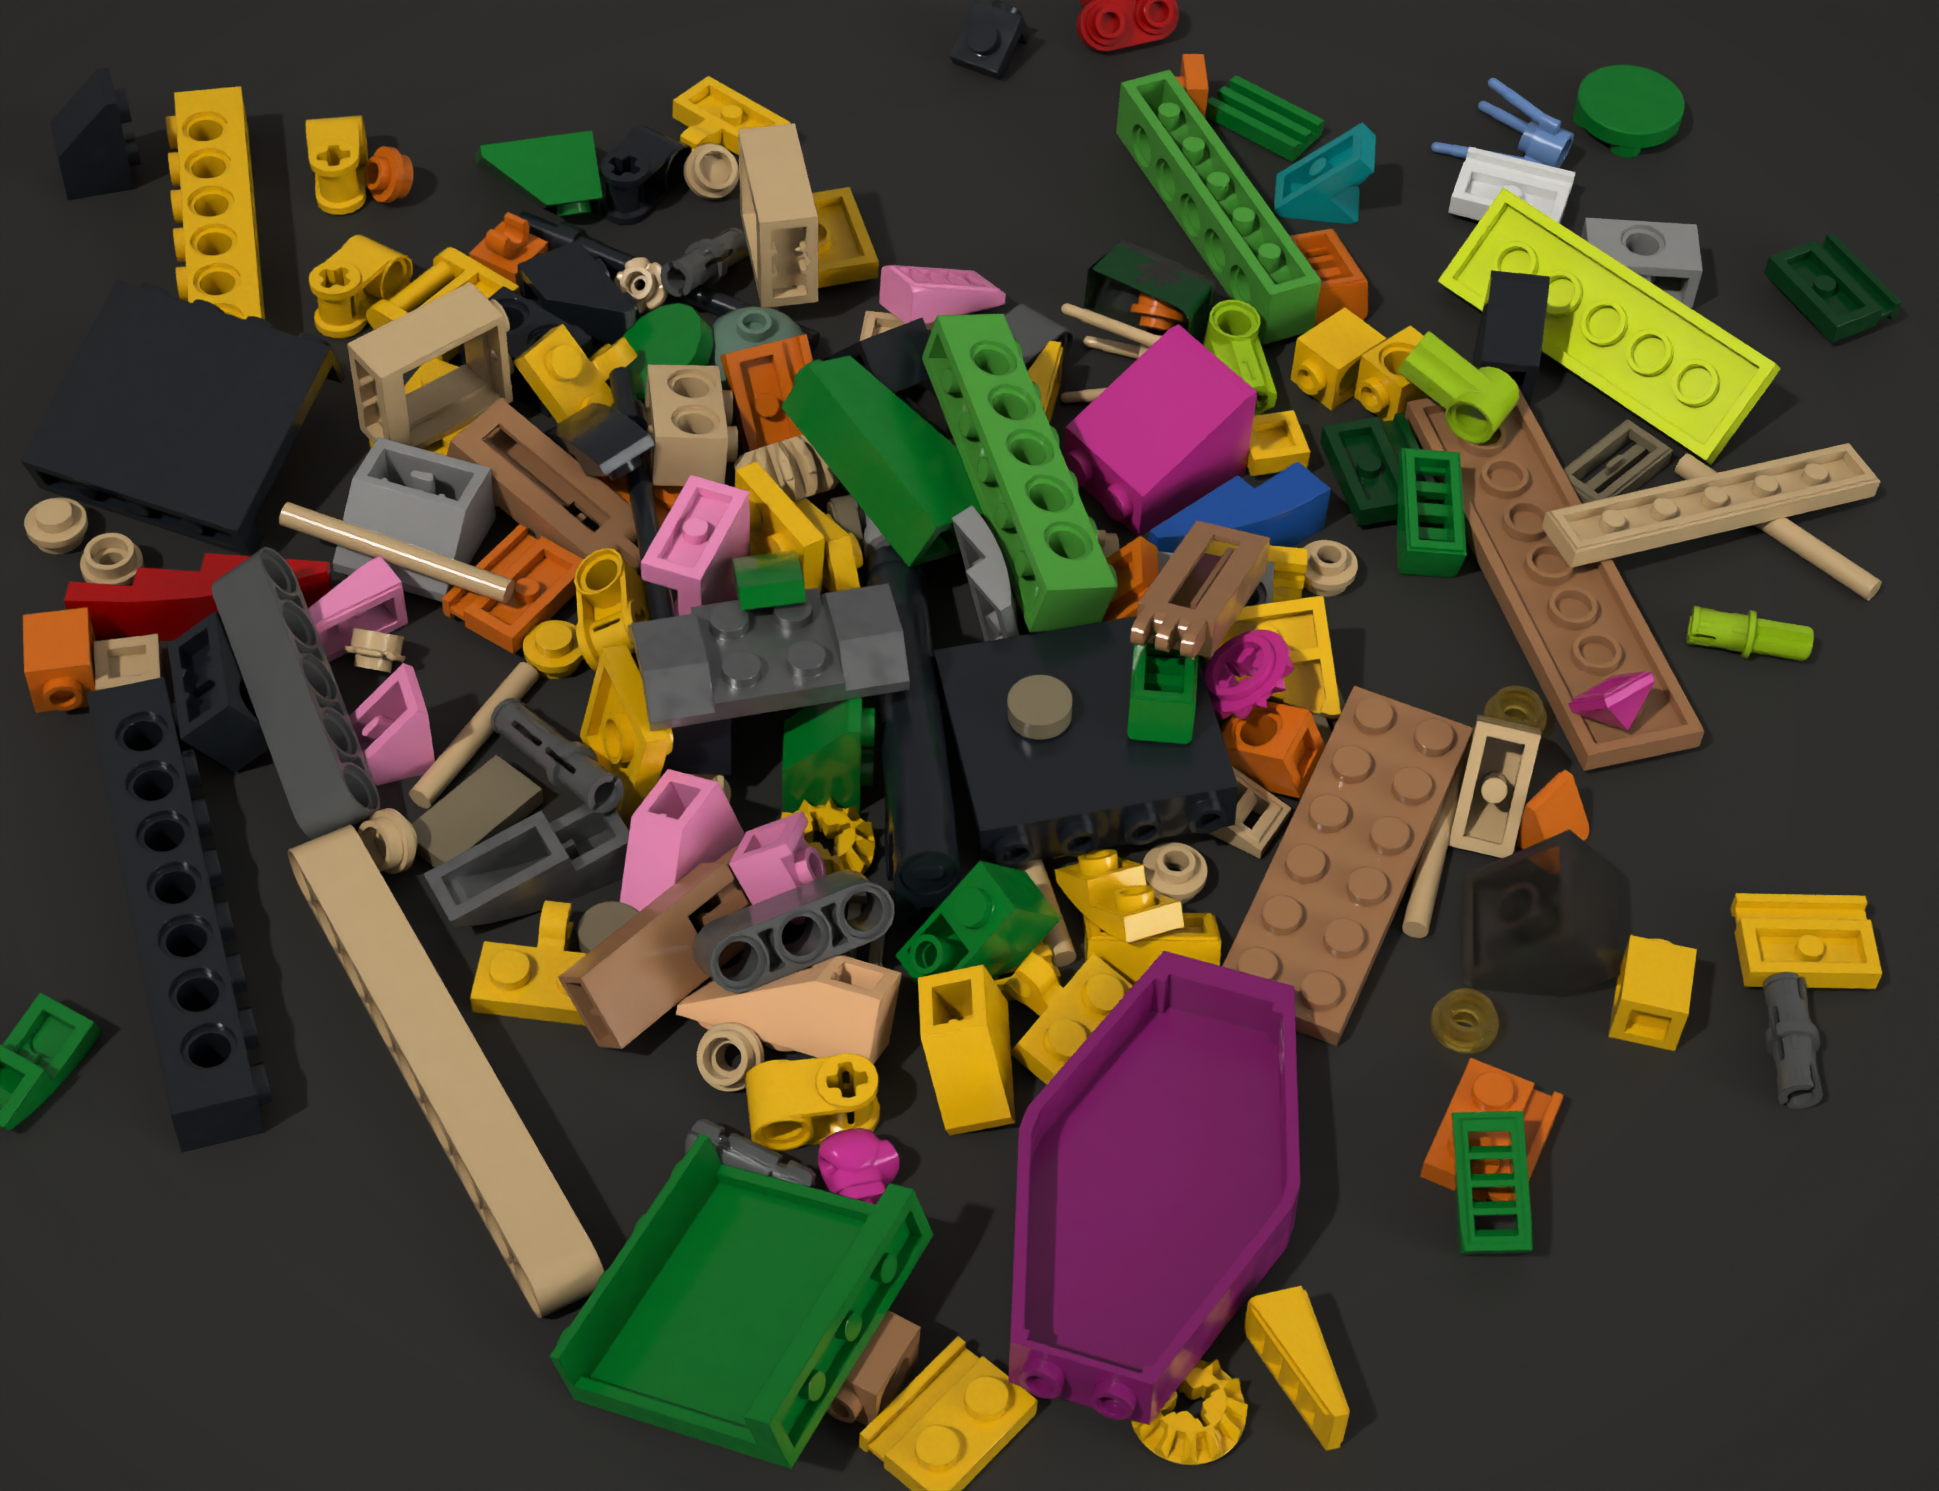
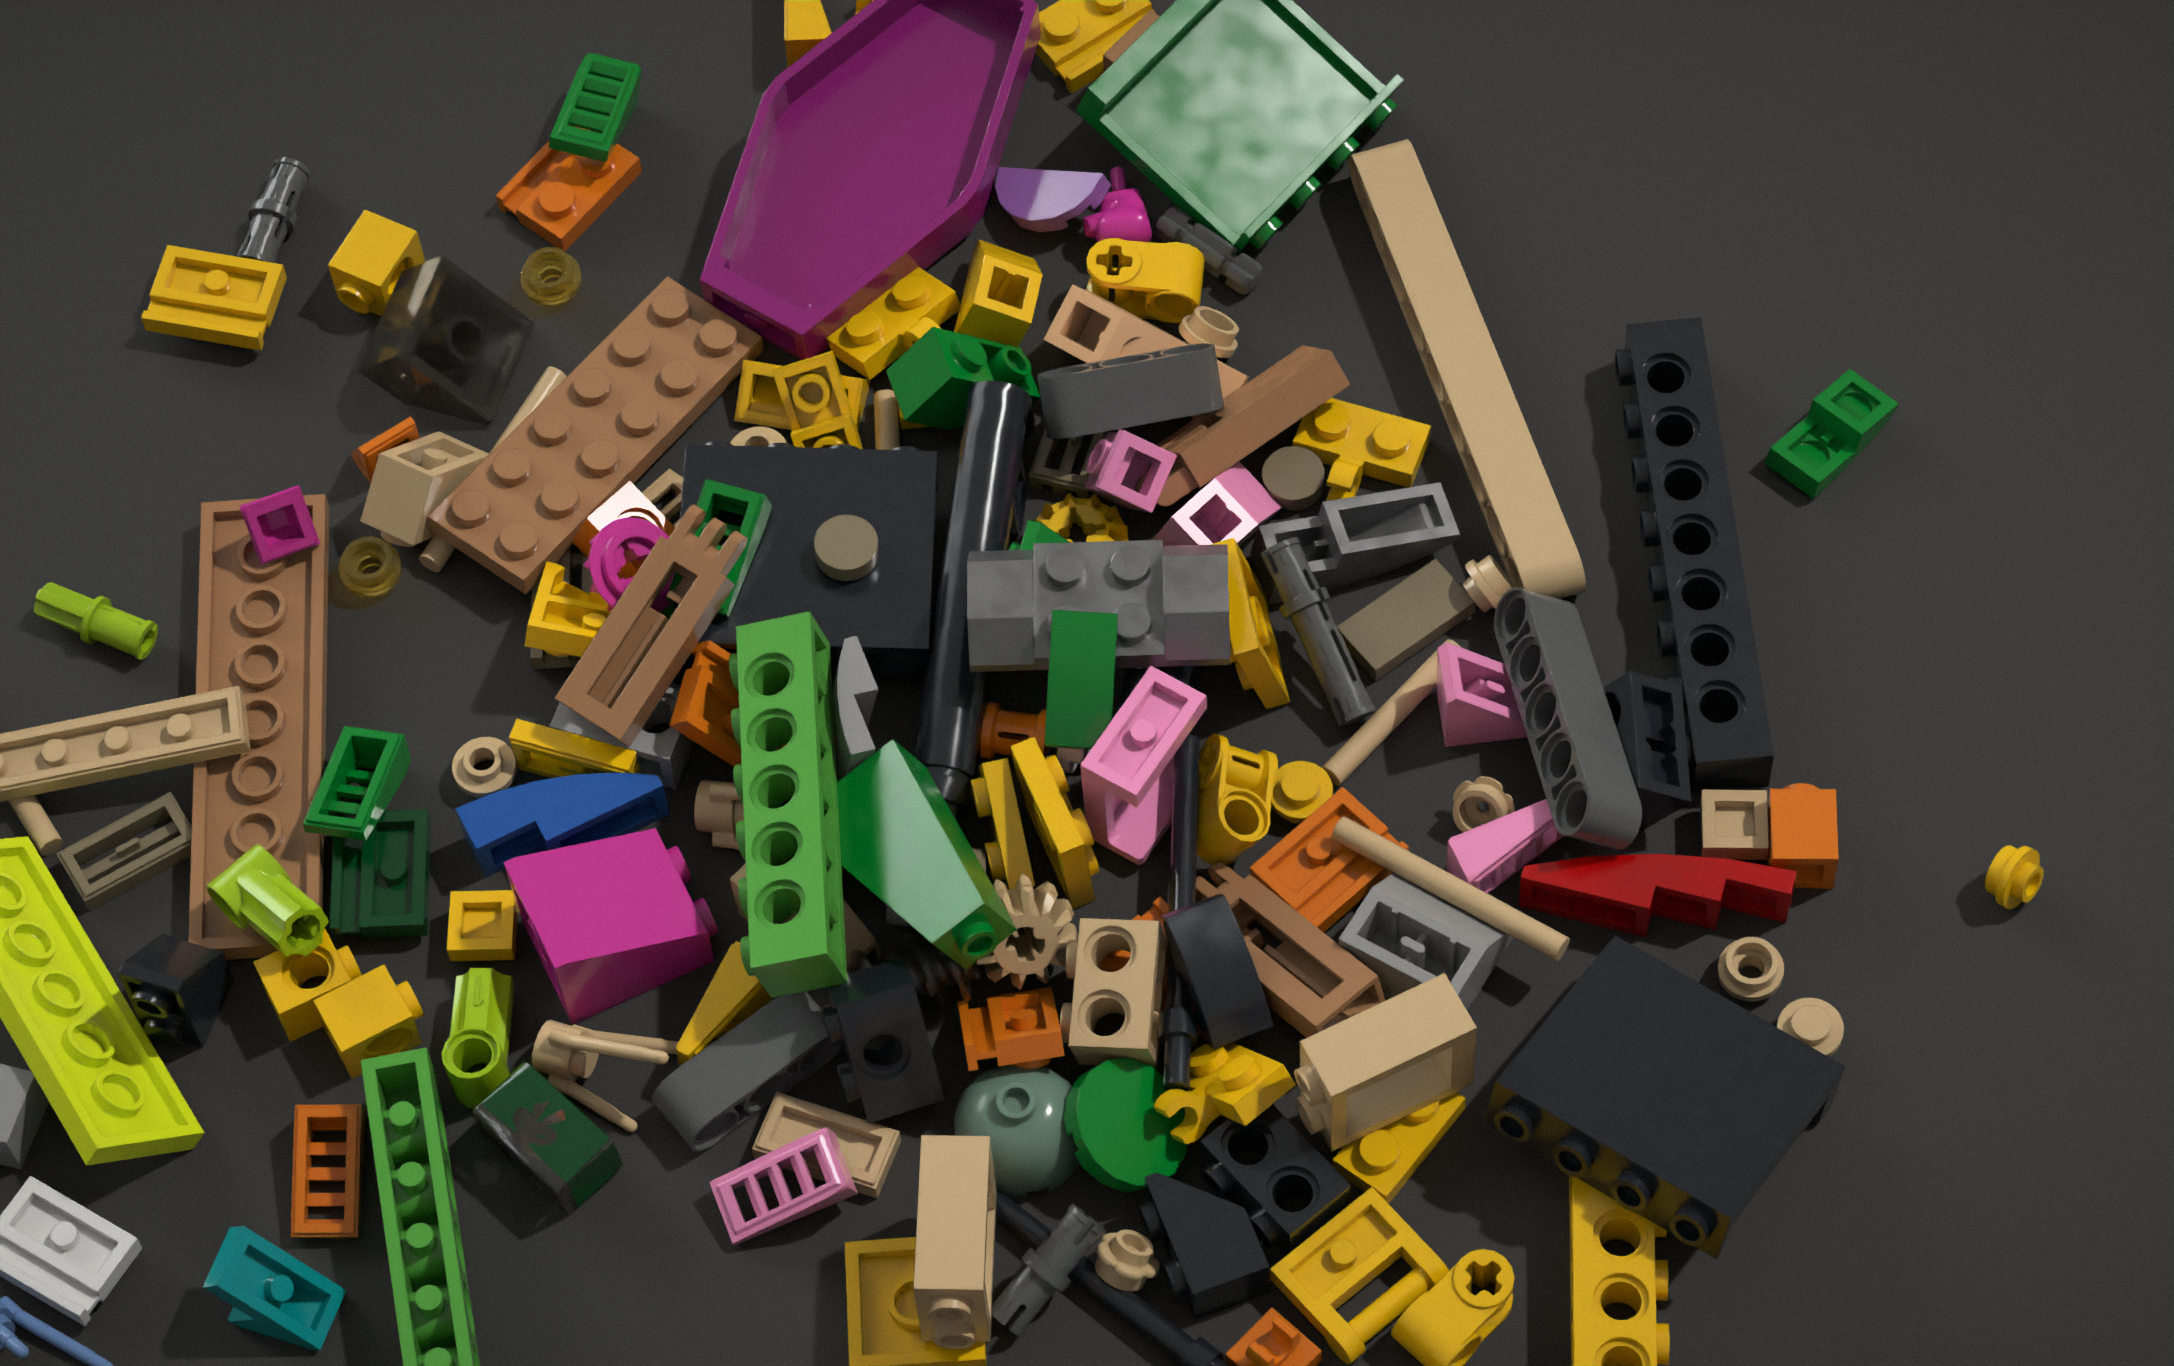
camera: 160 degrees left, 10 degrees up
none -> medium lavender tile [995,167,1111,233]

